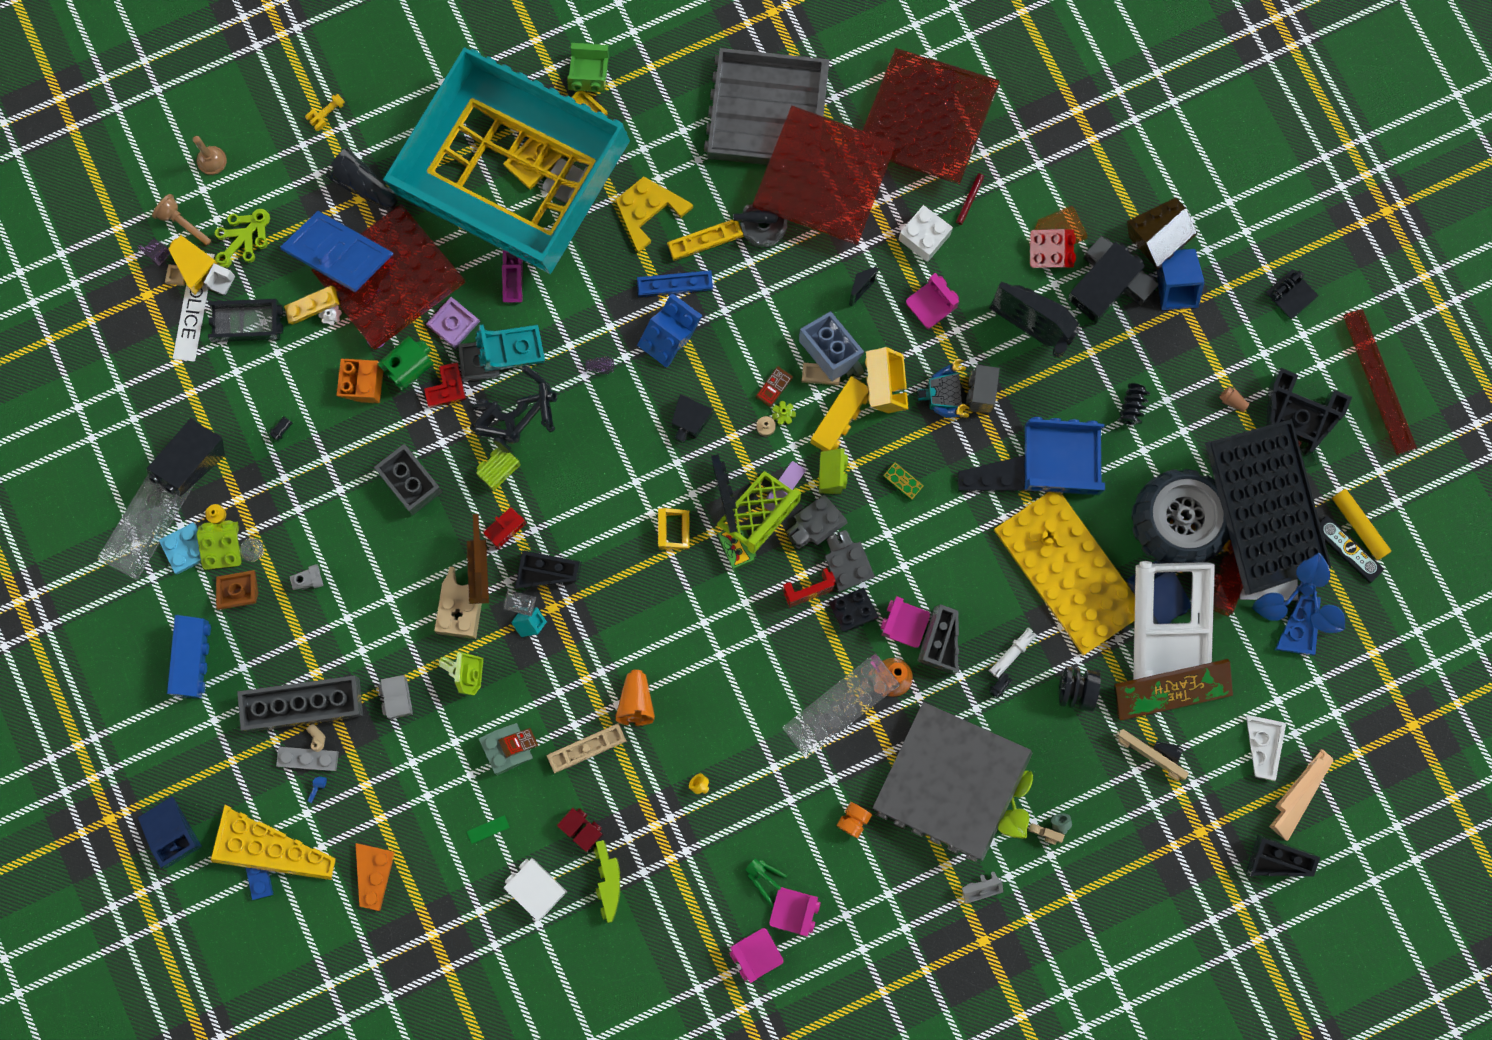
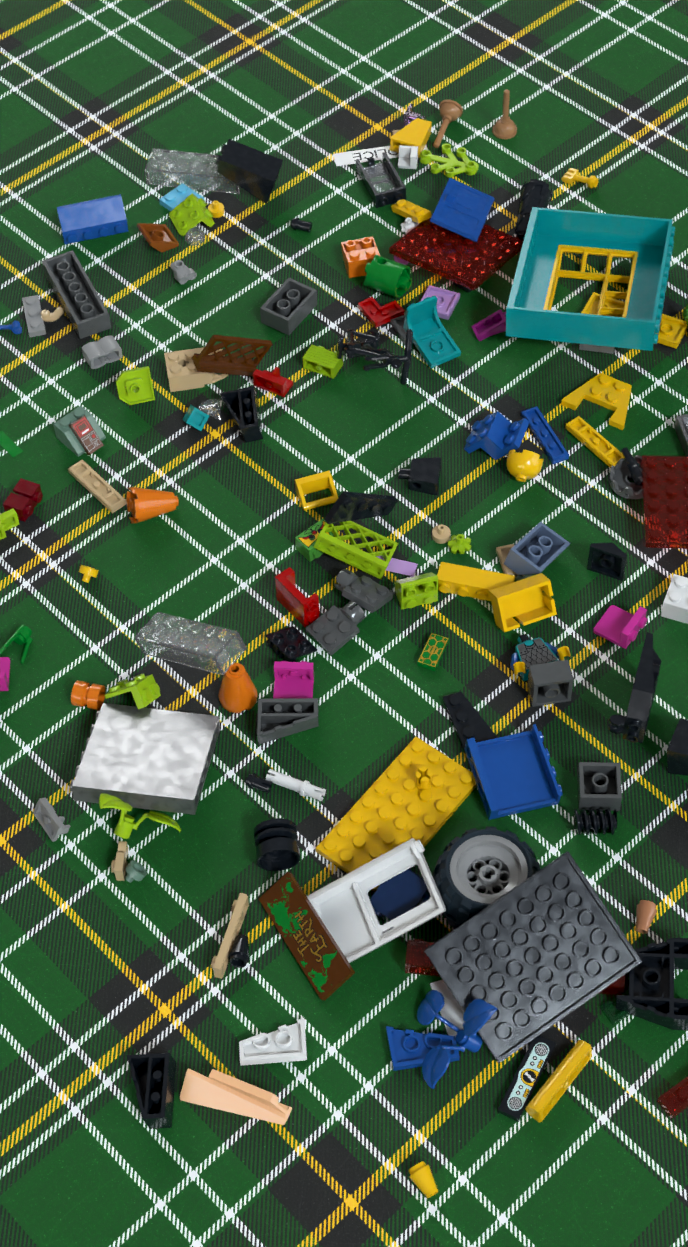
camera: 75 degrees right, 25 degrees down
clear purple cone [586,356,614,374] -> none
reddish brown tile [756,366,793,408] -> none
none -> lime bracket [104,673,161,709]
none -> yellow cone [408,1161,439,1199]
none -> yellow cylinder [506,449,544,482]
none -> dark grey brick [577,762,622,811]

